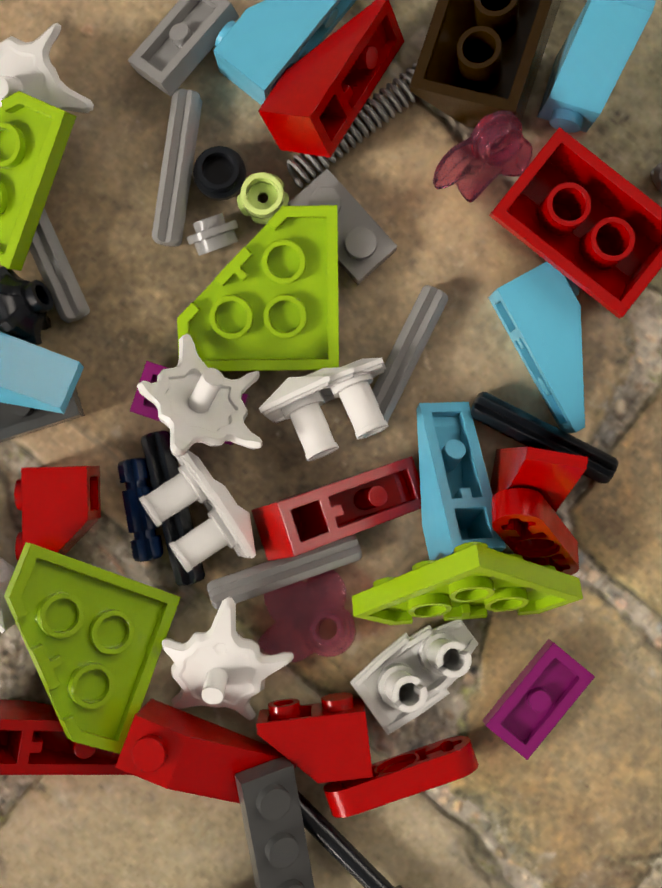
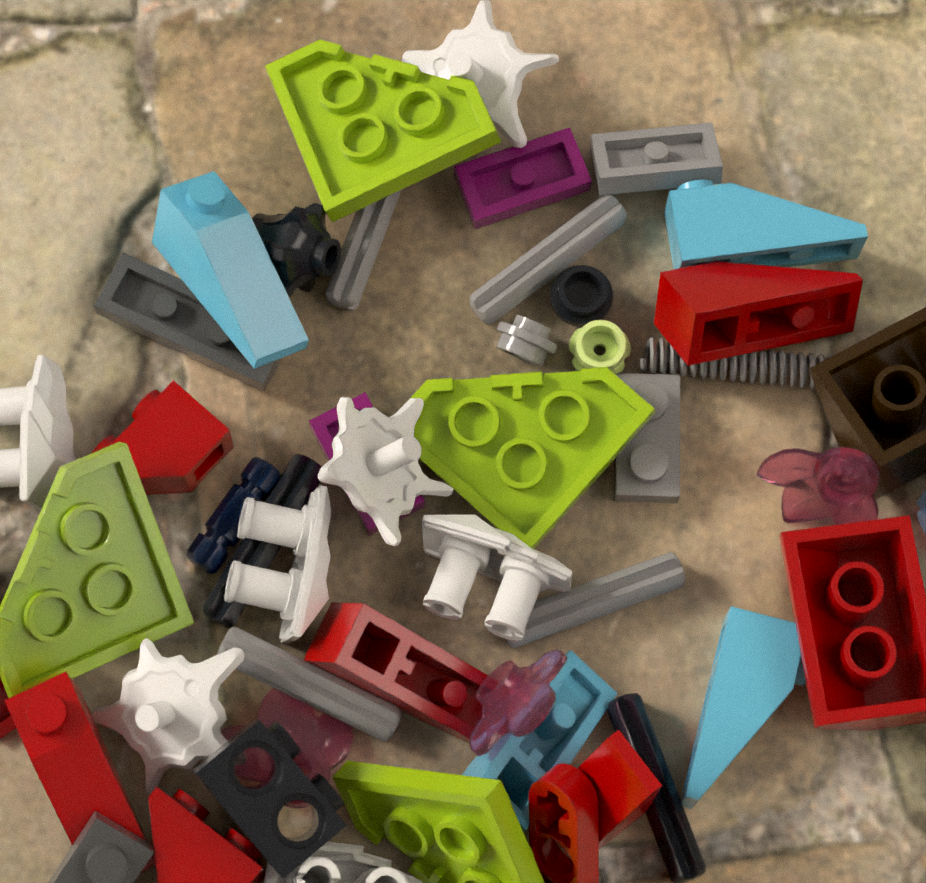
camera: 40 degrees right, 15 degrees down
none -> black brick [192,718,347,879]
none -> magenta plate [454,127,592,229]
none -> clear pink plate [469,650,567,756]

